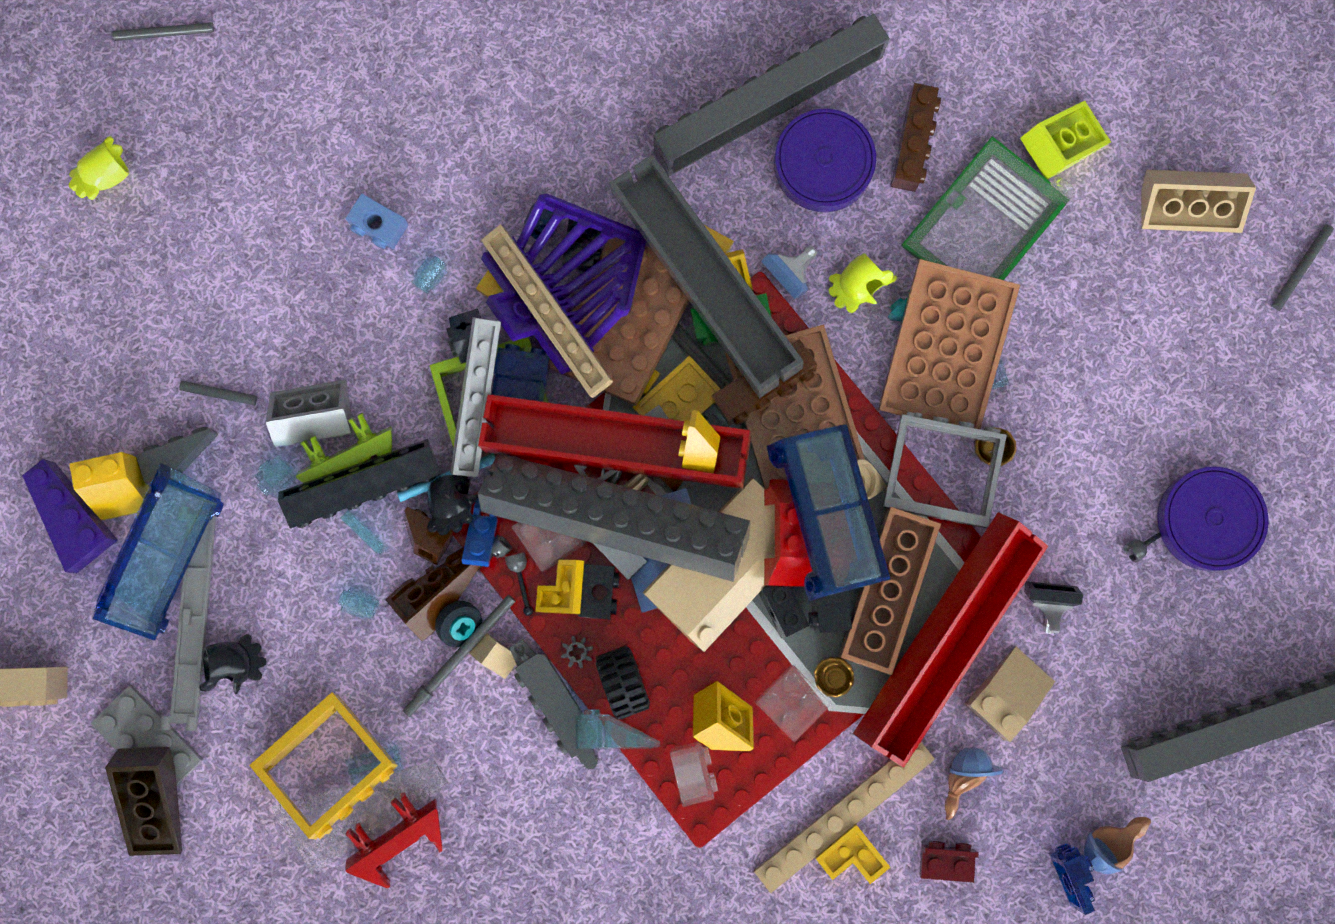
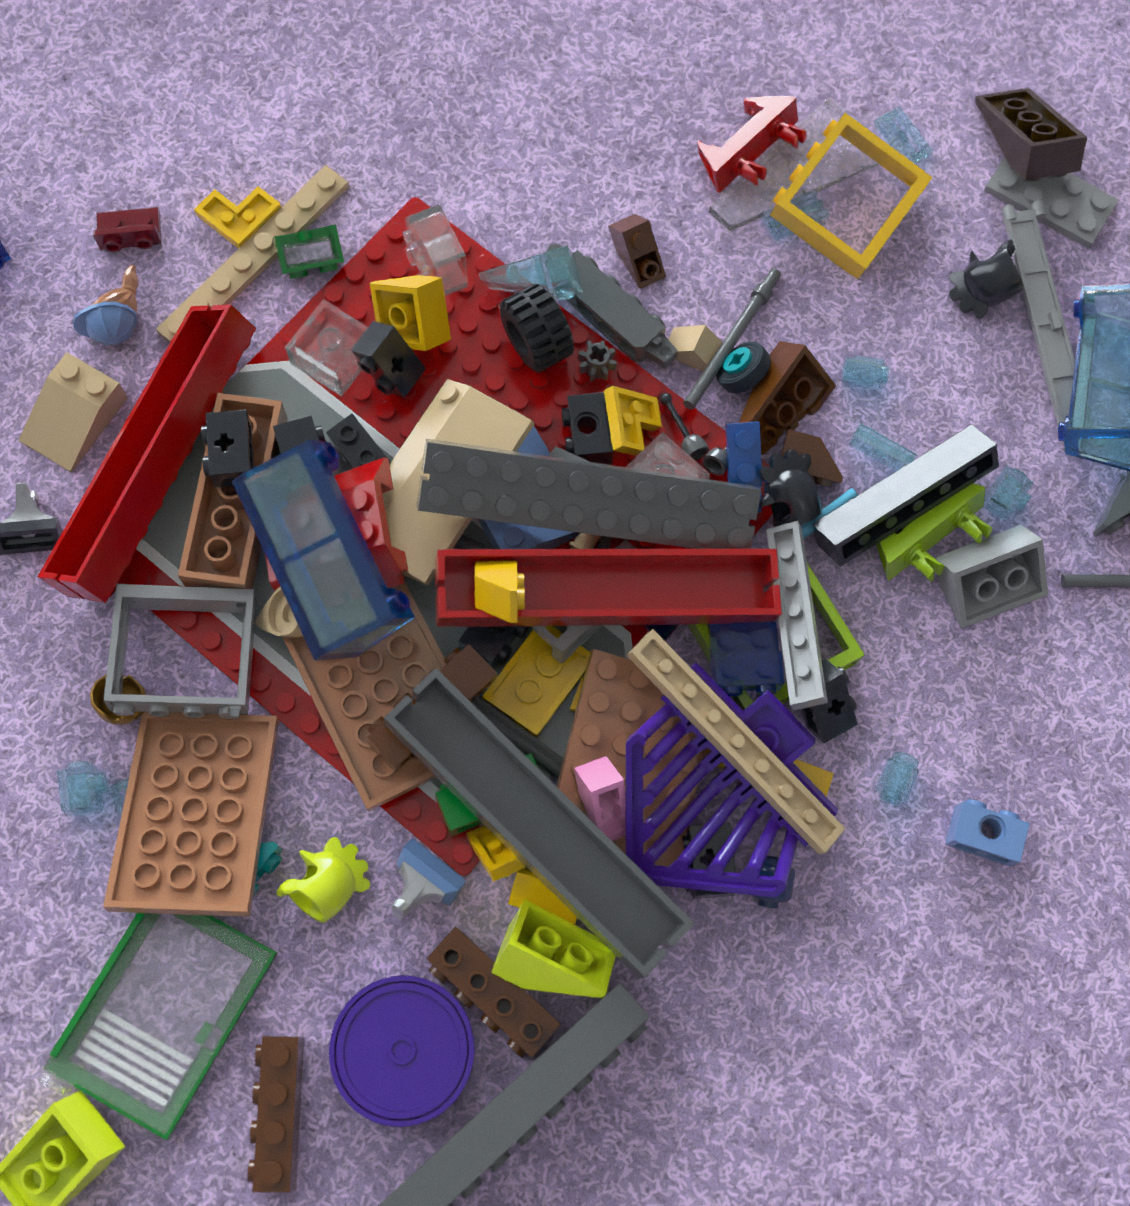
camera: 165 degrees right, 10 degrees down
pearl gold hair [814,656,854,698] -> none
none -> clear light blue brick [57,761,108,816]
none -> black brick [201,410,255,488]
none -> window [273,224,344,279]
none -> black brick [351,321,426,397]
none -> reddish brown brick [426,926,561,1058]
none -> neon yellow slope [491,899,616,998]
none -> bright pink arch [574,756,626,841]
none -> reddish brown slope [608,214,666,289]
none -> clear light blue tile [874,106,933,164]

